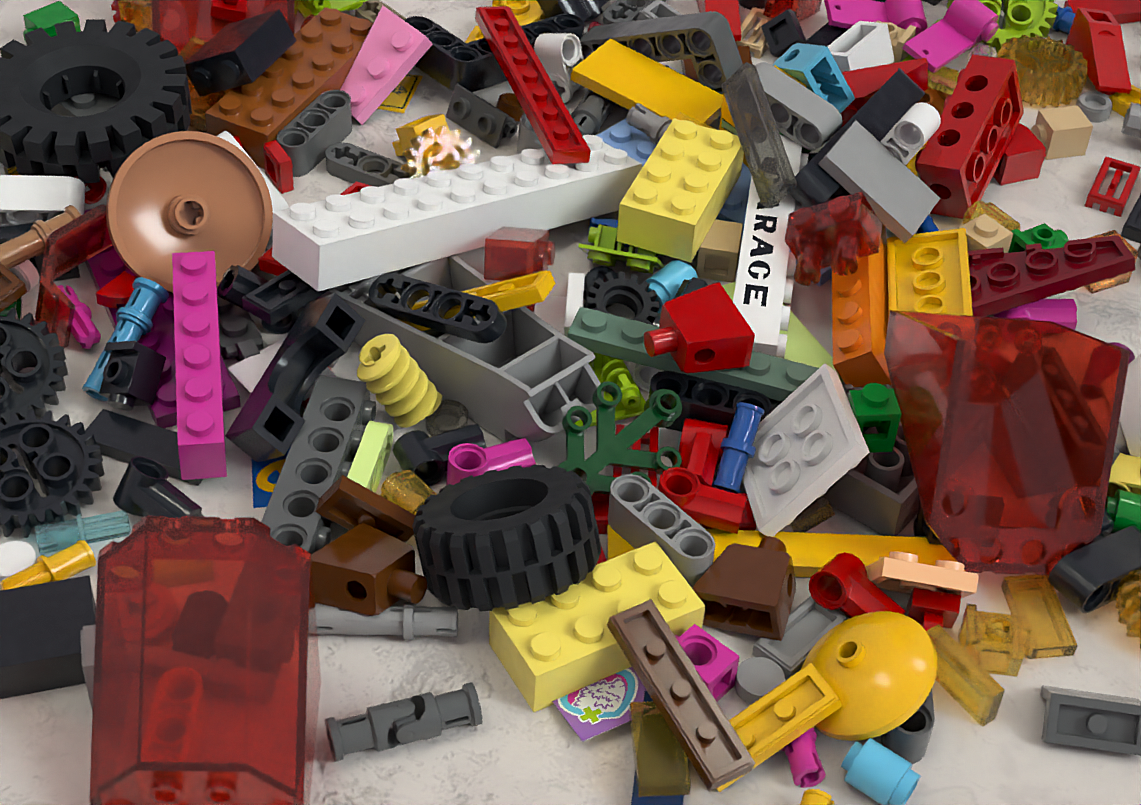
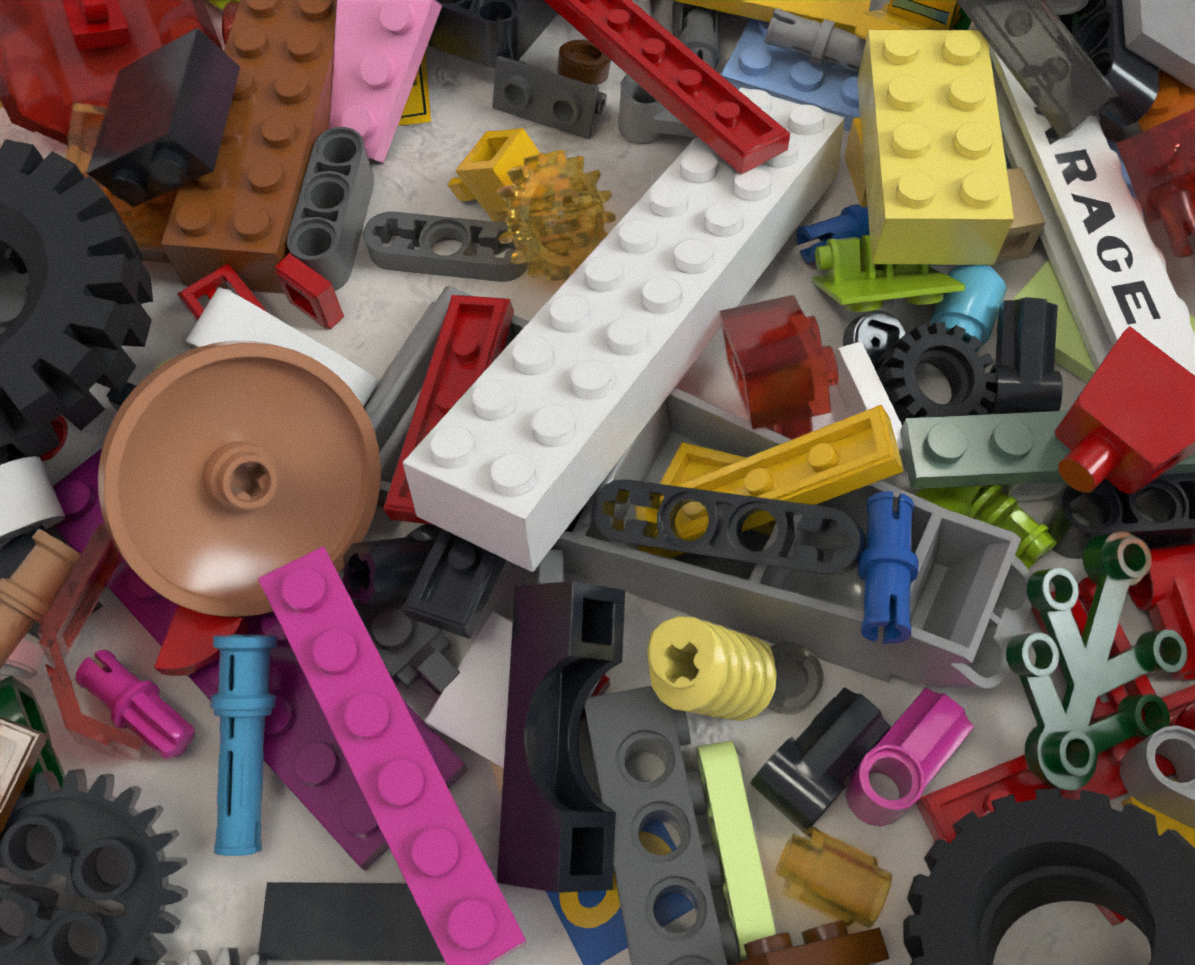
camera: 15 degrees left, 20 degrees up
black brick [99,341,166,411] -> none
none -> blue pin [858,491,919,644]

